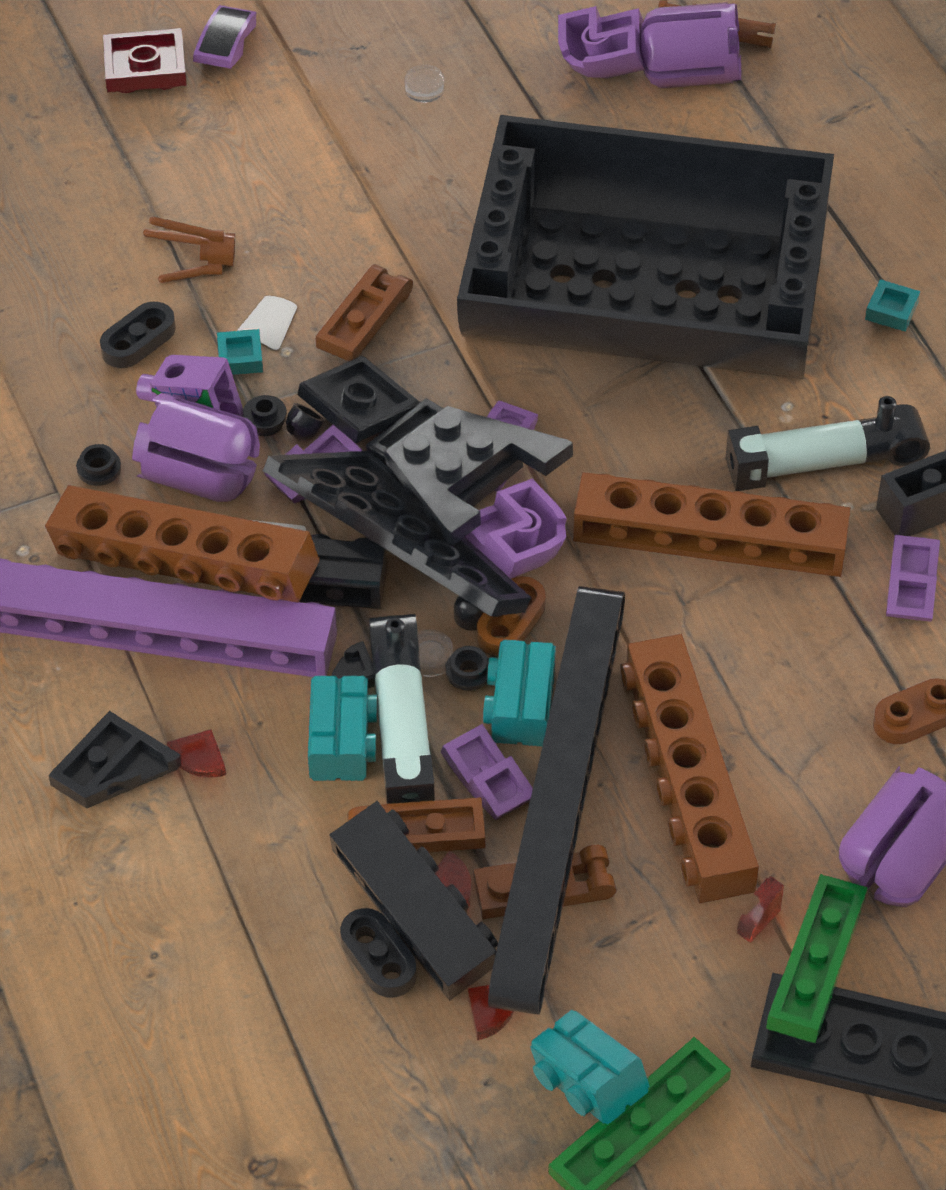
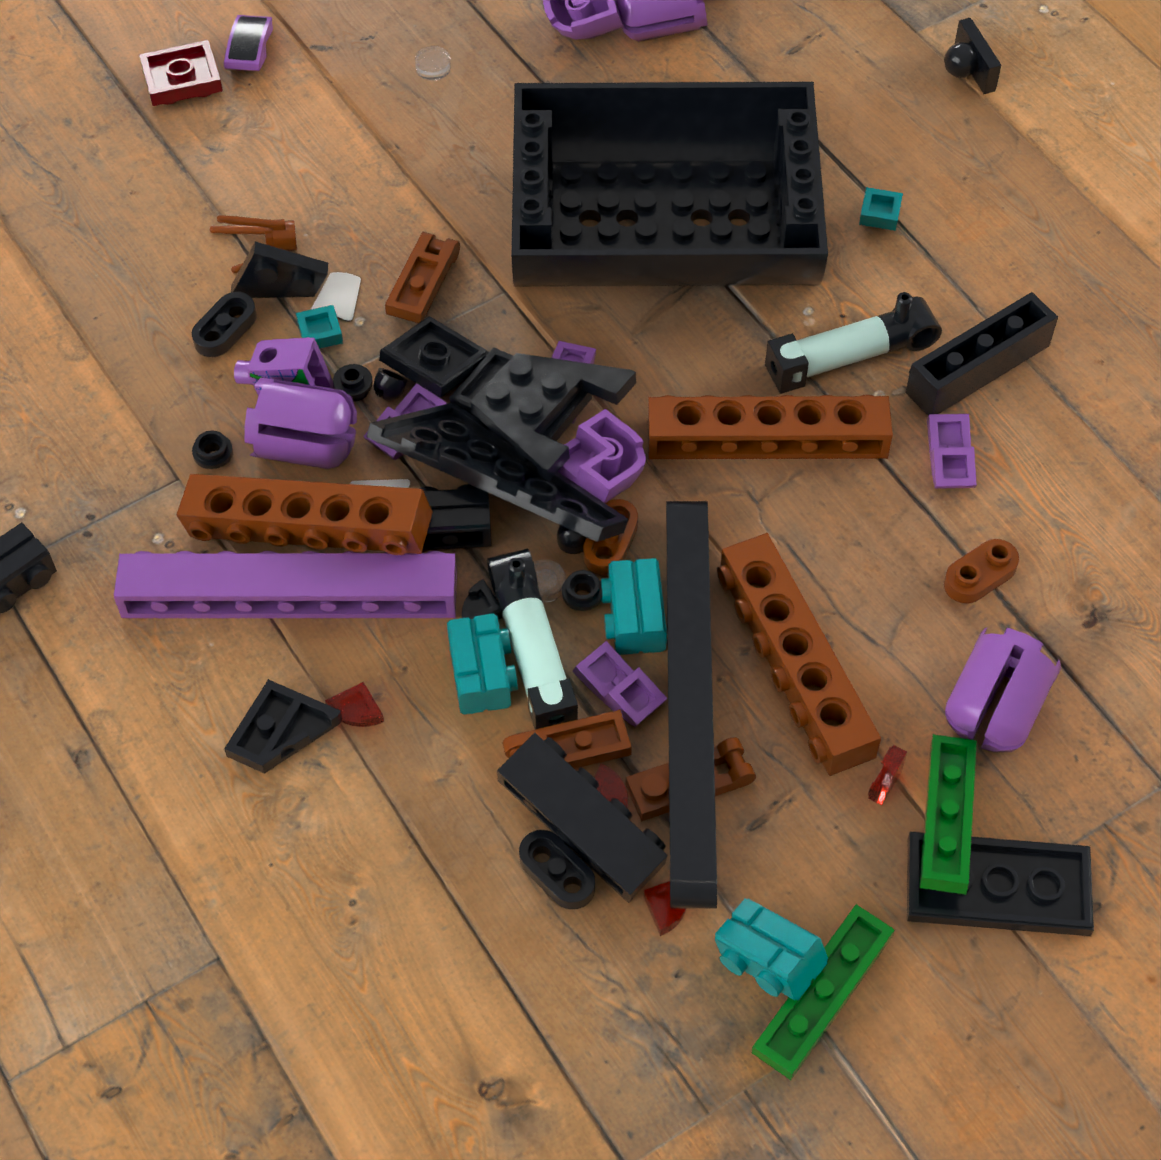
camera: 10 degrees left, 5 degrees up
none -> black wing [231,241,328,298]

